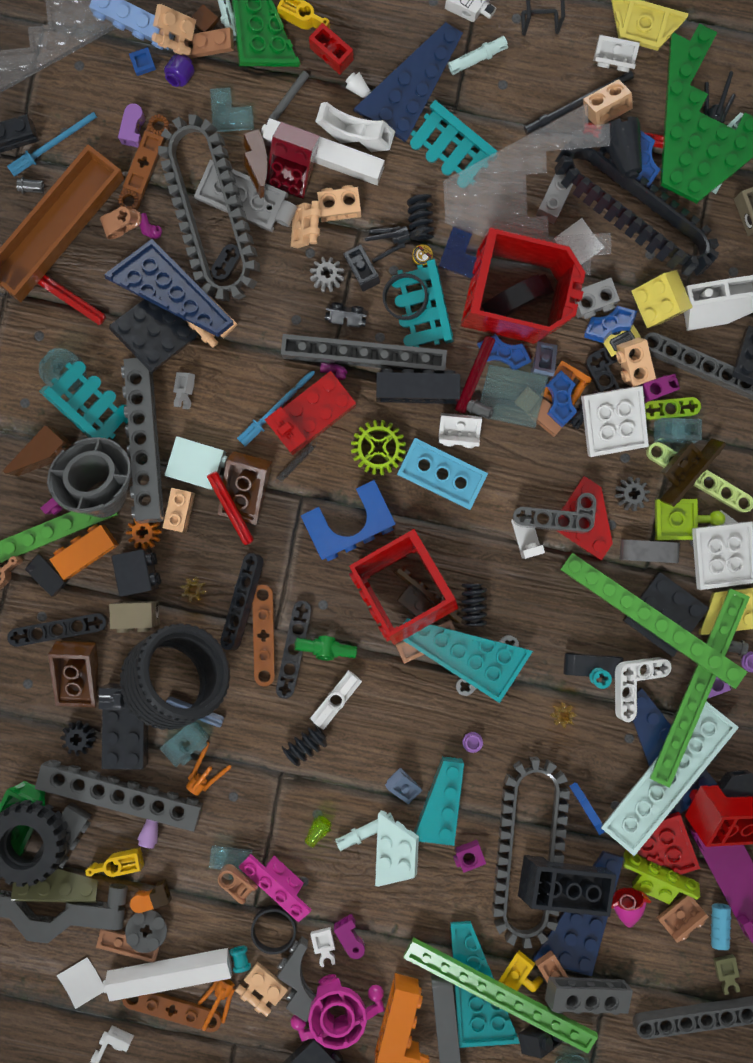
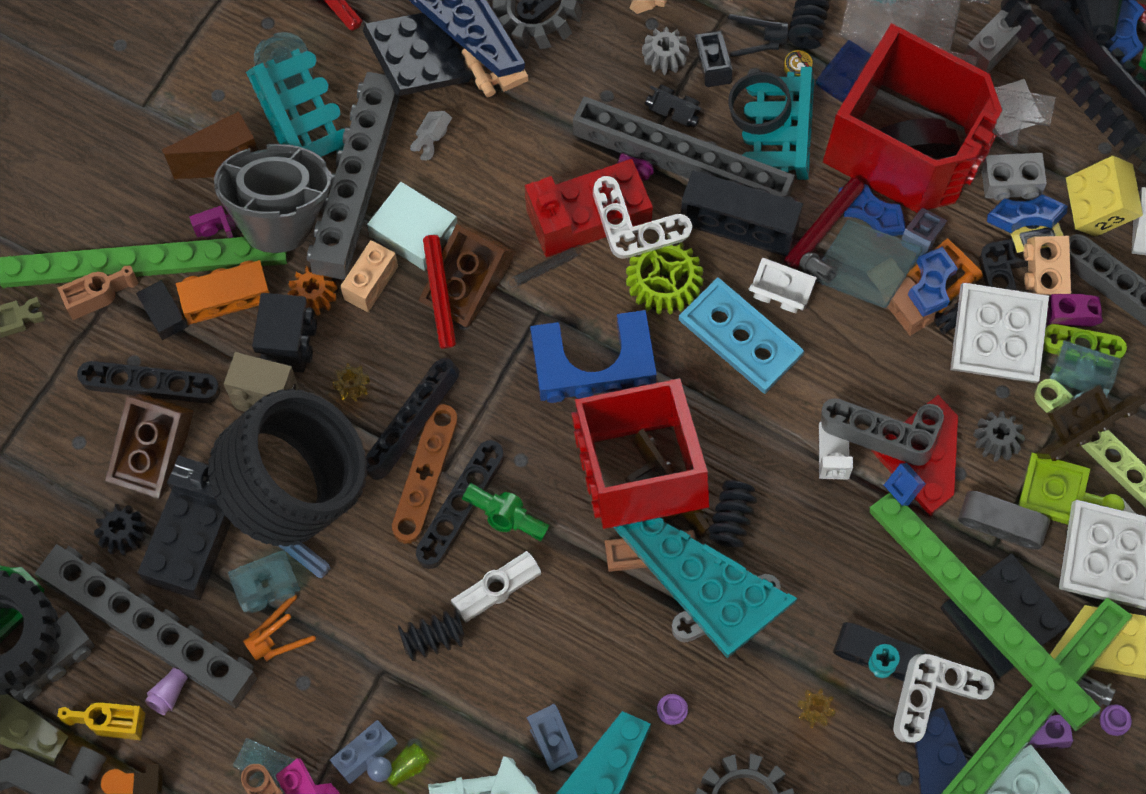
camera: 15 degrees right, 20 degrees down
dark azure piece [237,371,315,446] -> none
none -> sand blue plate [330,720,398,784]
none -> white beam [593,176,692,259]
none -> blue plate [884,463,926,506]

